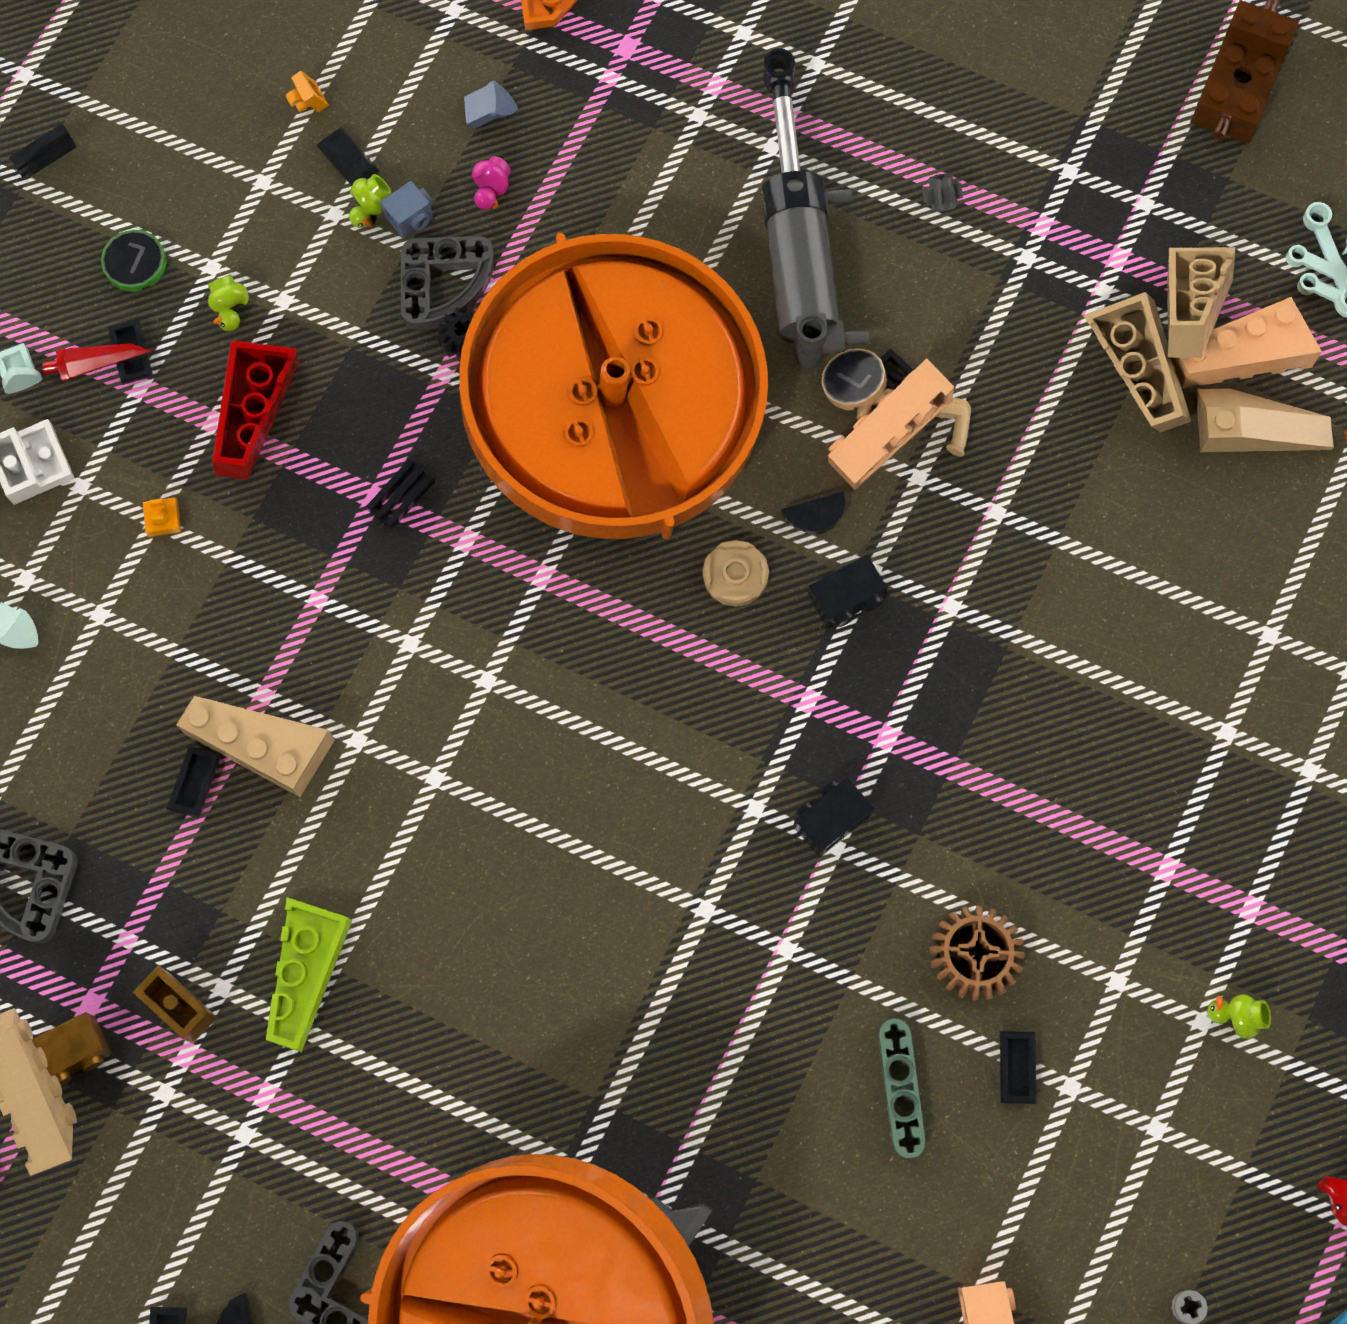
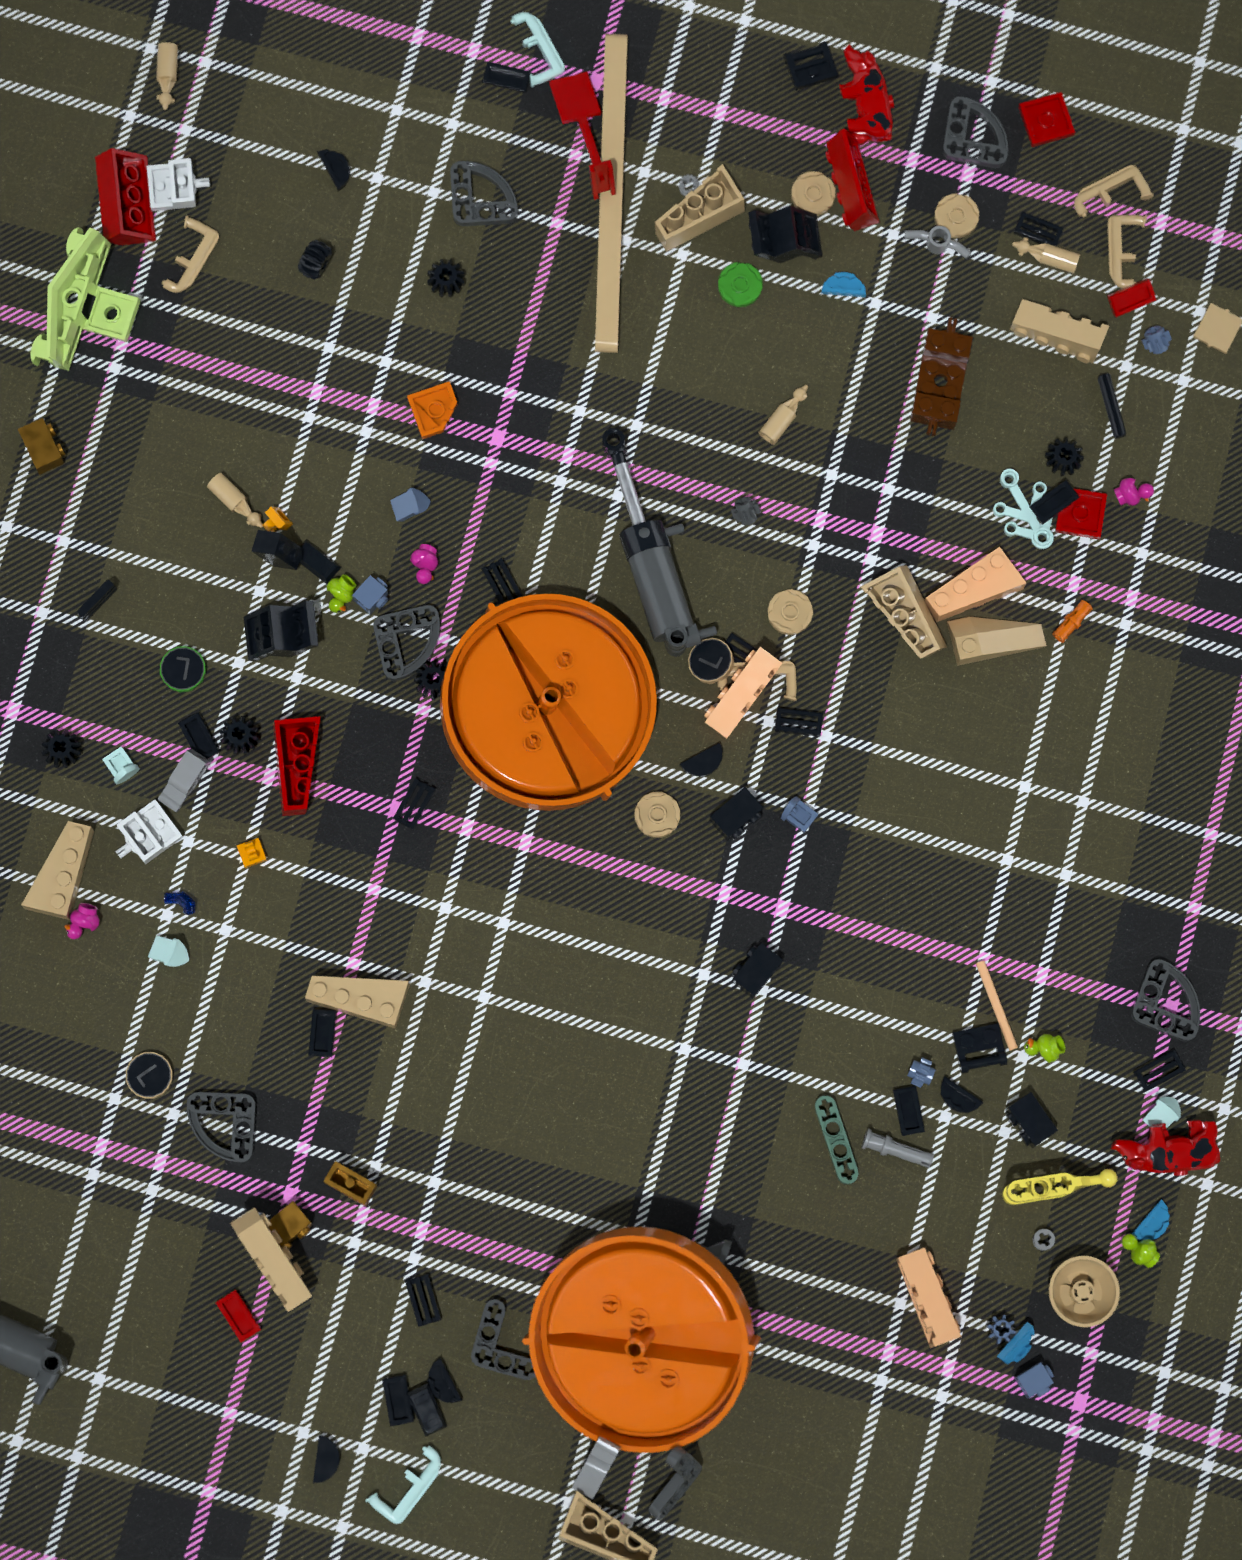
camera: 20 degrees left, 5 degrees up
red bar [42,343,152,381] -> none
lime animal [208,274,249,332] -> none
lime wing [266,898,352,1053] -> none
medium nougat gear [929,906,1025,1001] -> none
tan wedge [1167,247,1236,359] -> none
none -> light grey piece [157,749,211,812]
none -> clear blue arm [164,892,196,915]
none -> tan wheel [207,473,263,528]
none -> black gear [220,716,259,755]
none -> black bracket [243,601,318,661]
none -> black brick [252,530,303,570]
none -> black tile [405,1274,441,1327]
none -> black tile [482,558,523,605]
none -> tan wheel [759,385,808,445]
none -> tan tile [767,589,813,635]
none -> black tile [774,708,823,737]
none -> sand blue tile [781,796,818,833]
none -> light grey pin [861,1128,934,1168]
none -> sand blue gear [907,1057,936,1088]
none -> black tile [940,1076,984,1113]
none -> black plate [952,1023,1007,1074]
none -> light nougat bar [976,961,1018,1051]
none -> light yellow piece [1002,1169,1117,1205]
none -> black brick [1005,1092,1058,1149]

